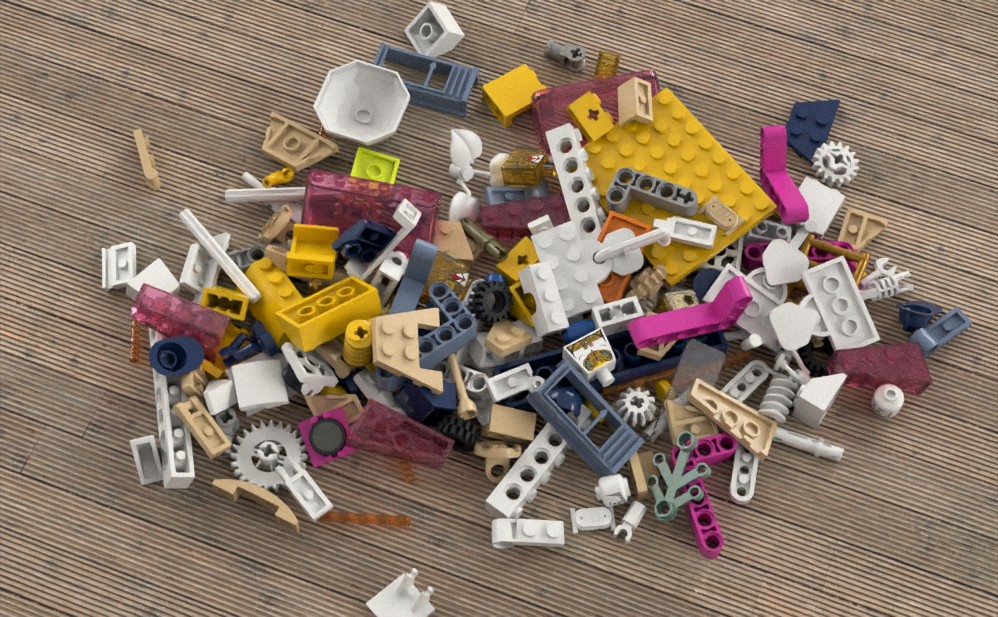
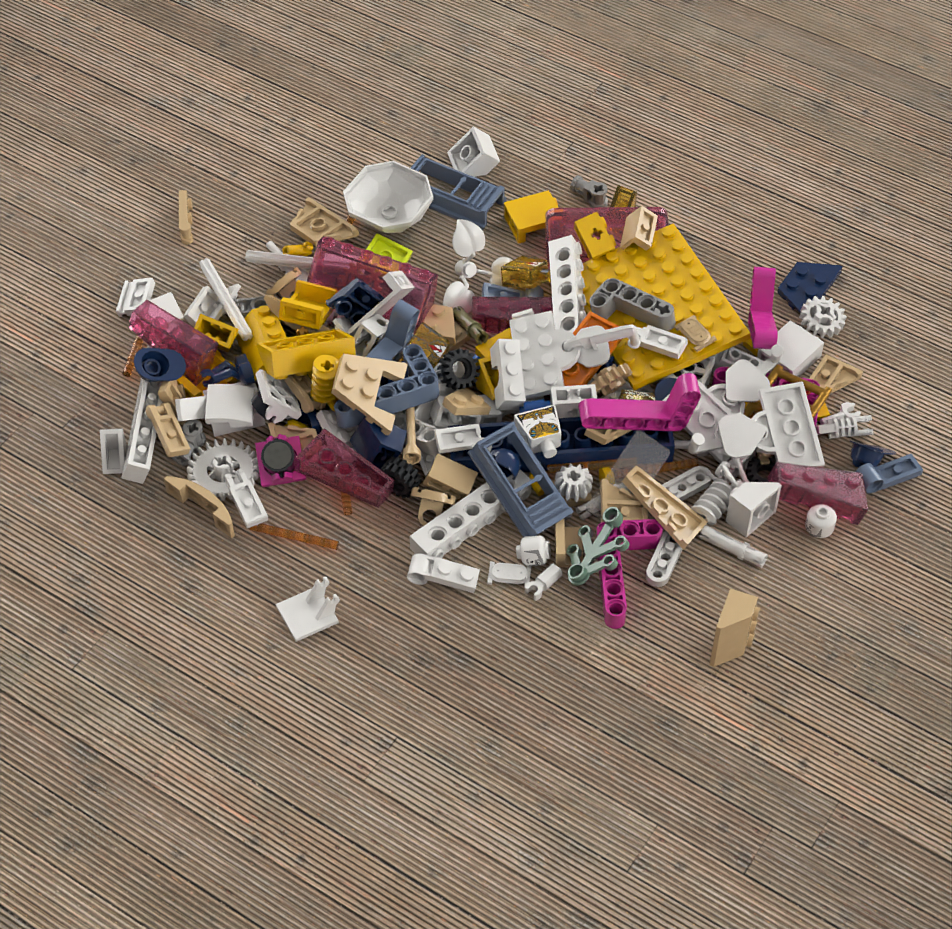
camera: 15 degrees right, 10 degrees down
none -> tan slope [709,589,760,667]

